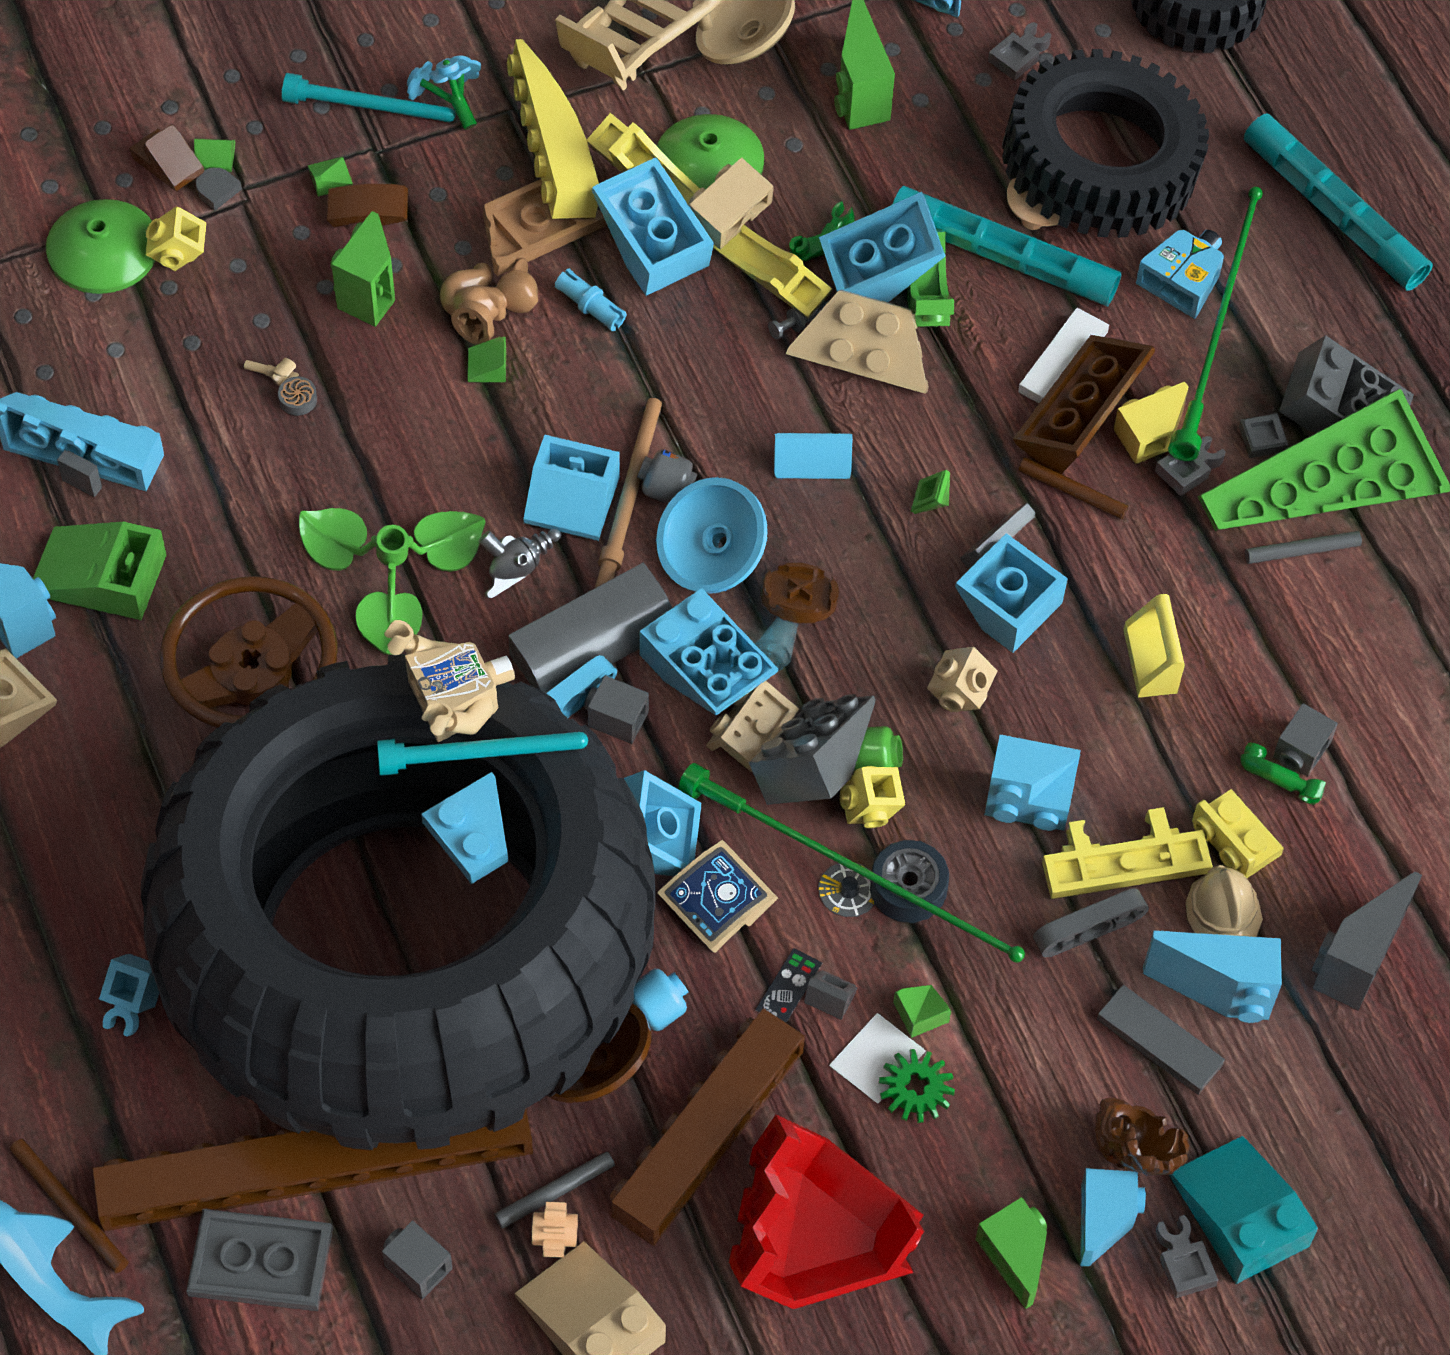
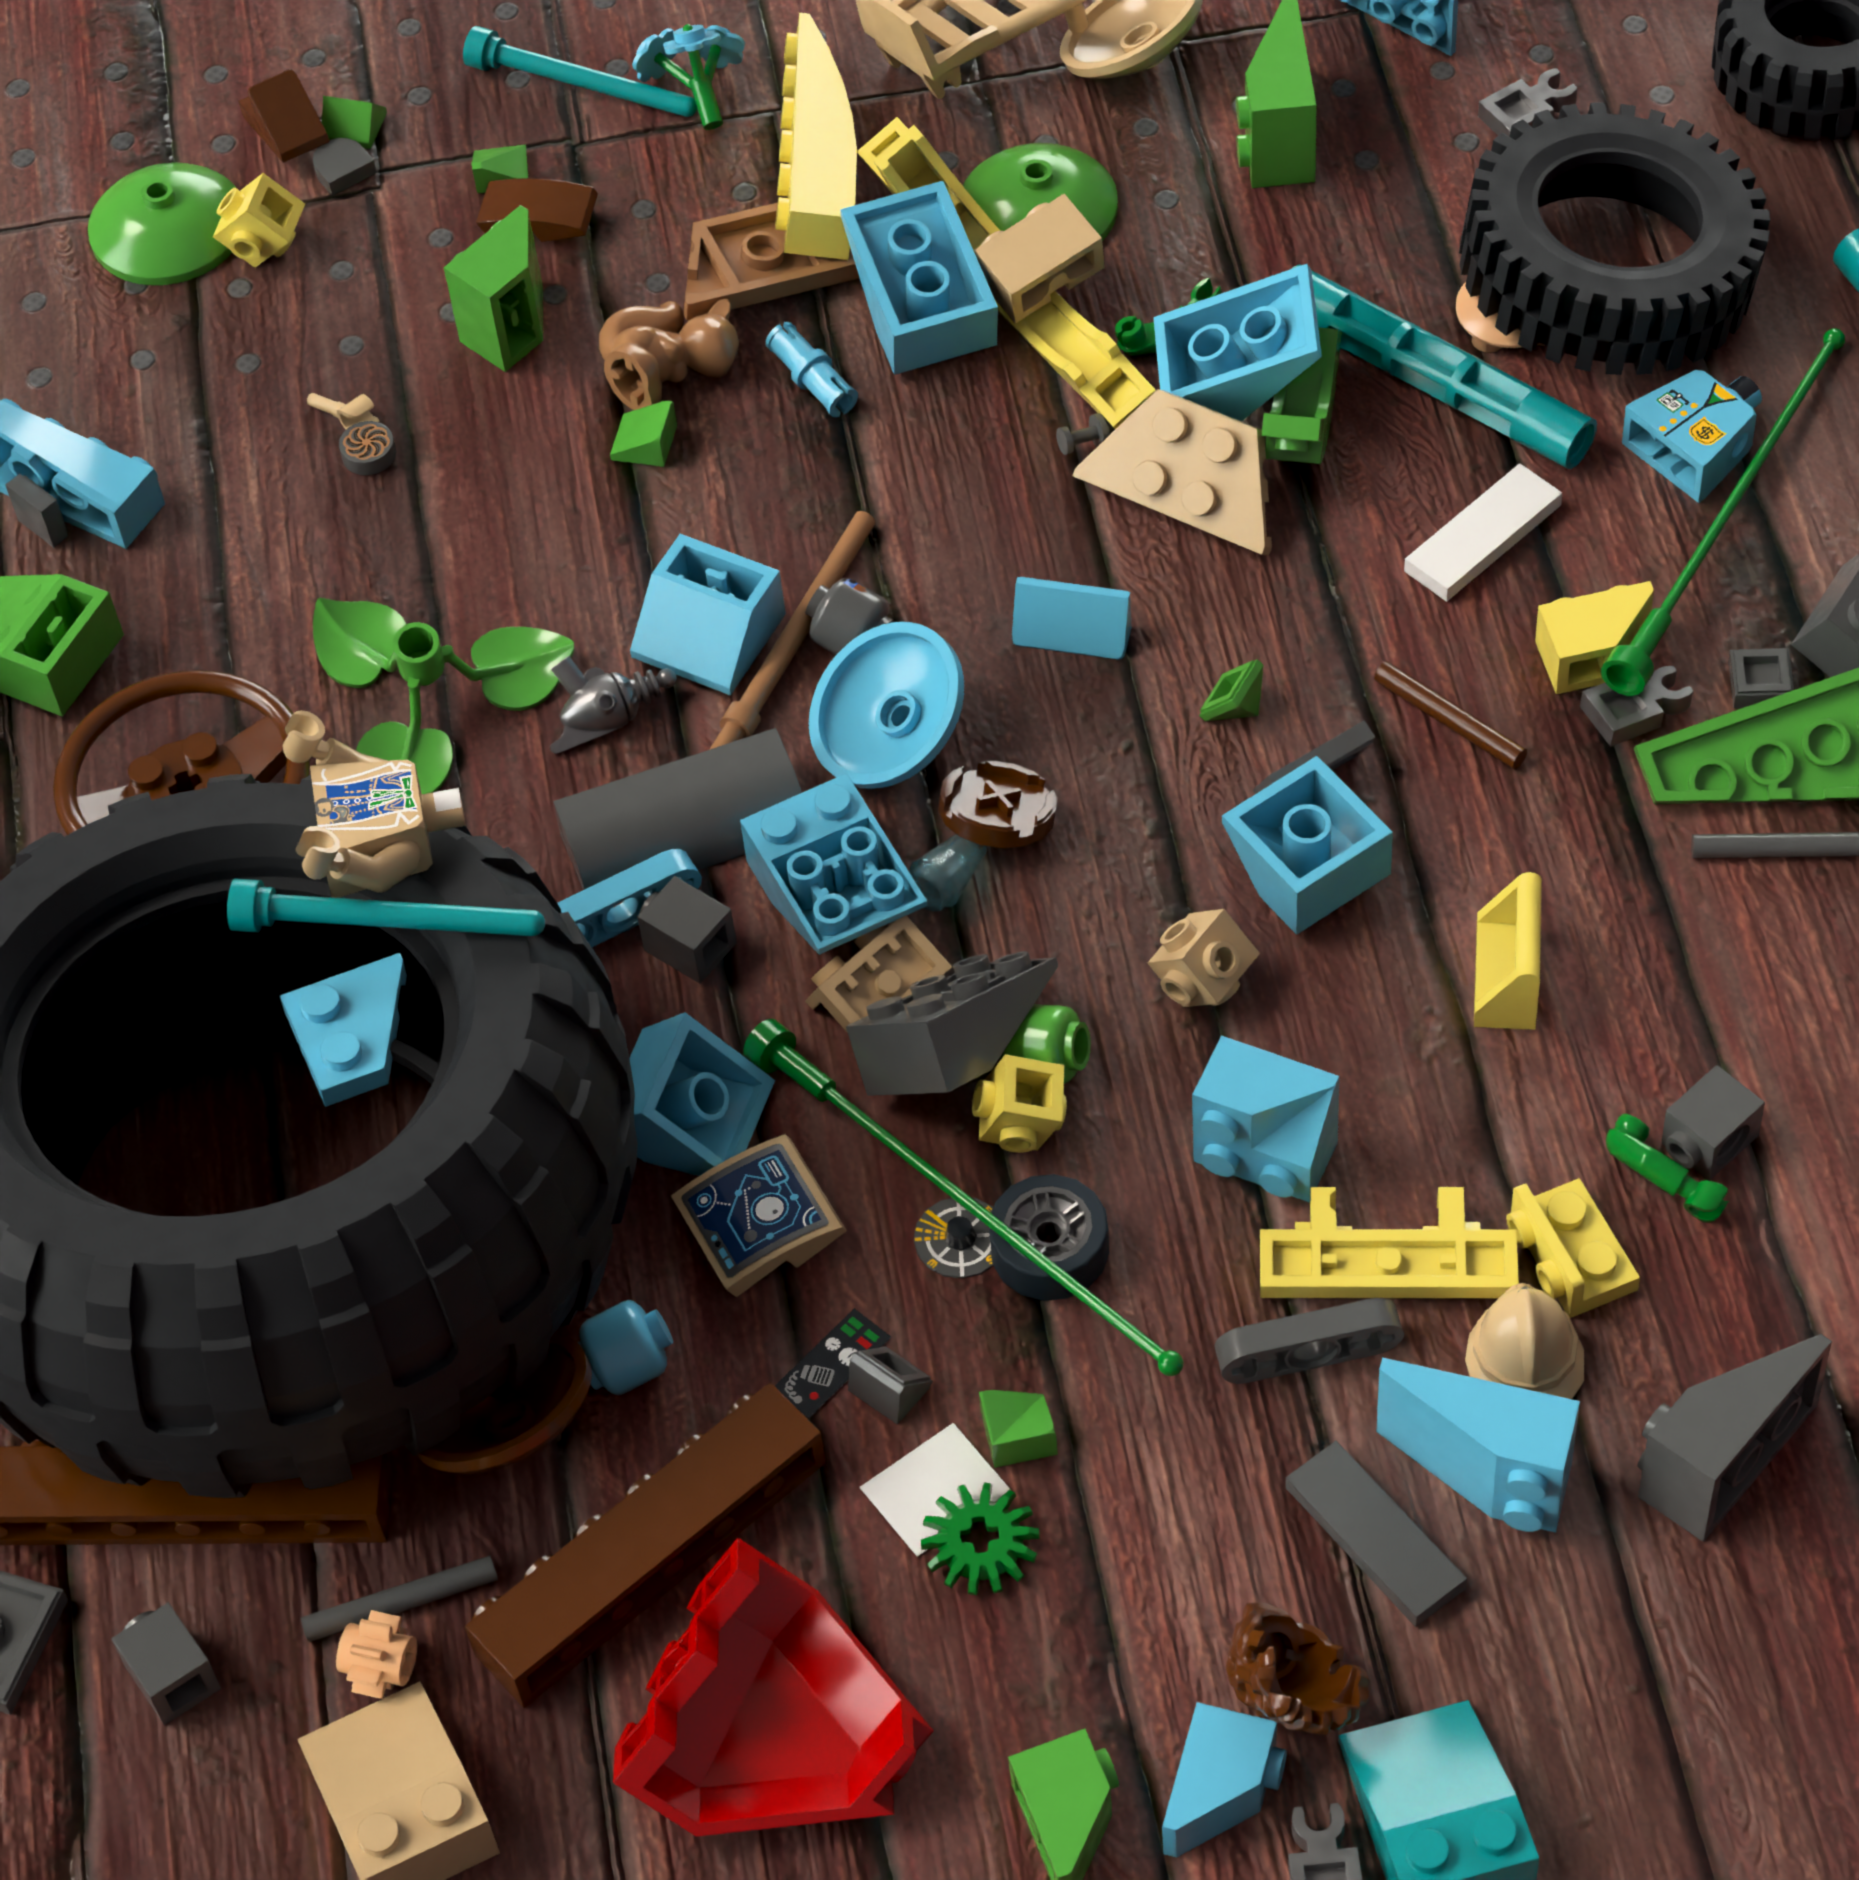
camera: 20 degrees right, 5 degrees down
reddish brown slope [1013,335,1155,474] -> none

